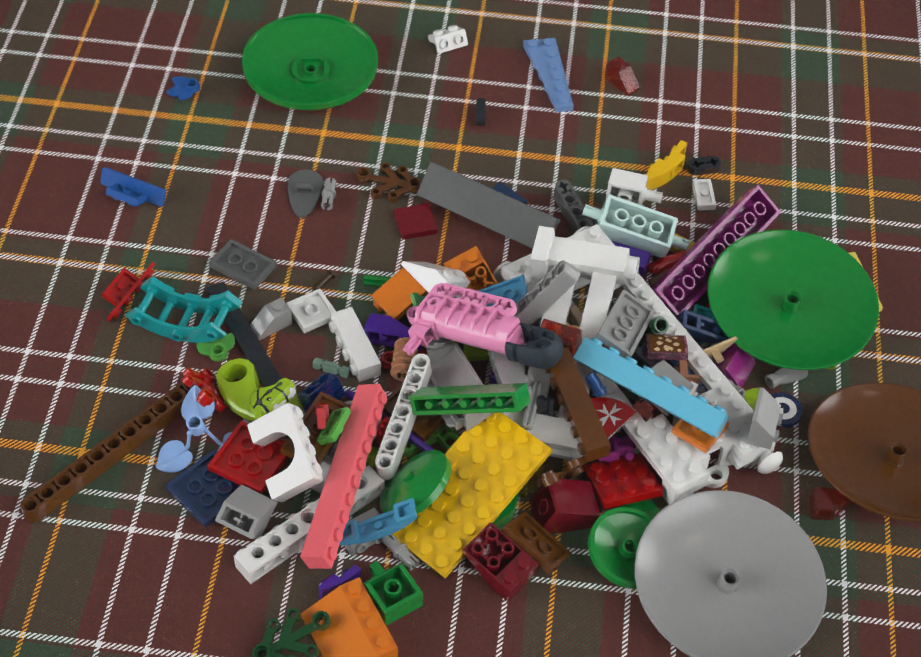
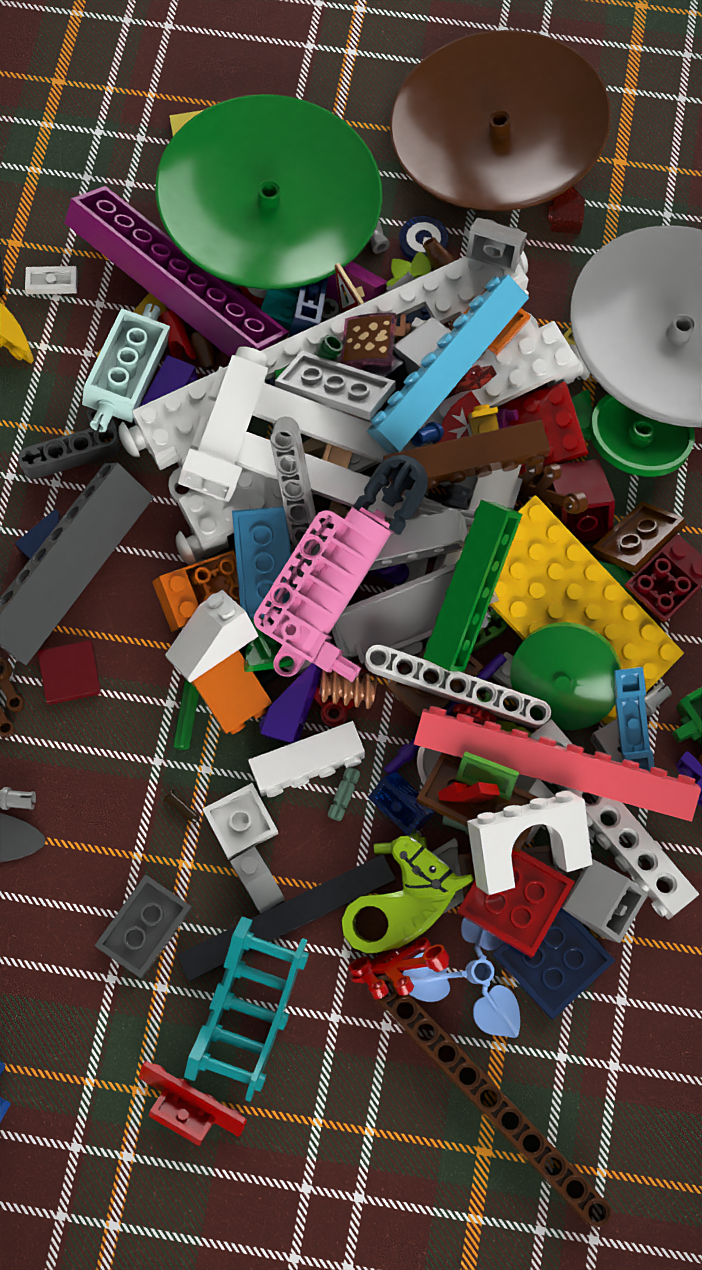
camera: 85 degrees left, 20 degrees up
bright green plate [197,333,235,362] -> none
clear red slope [540,319,582,357] -> none
white brick [606,168,663,206] -> none
none -> yellow bracket [467,404,499,435]

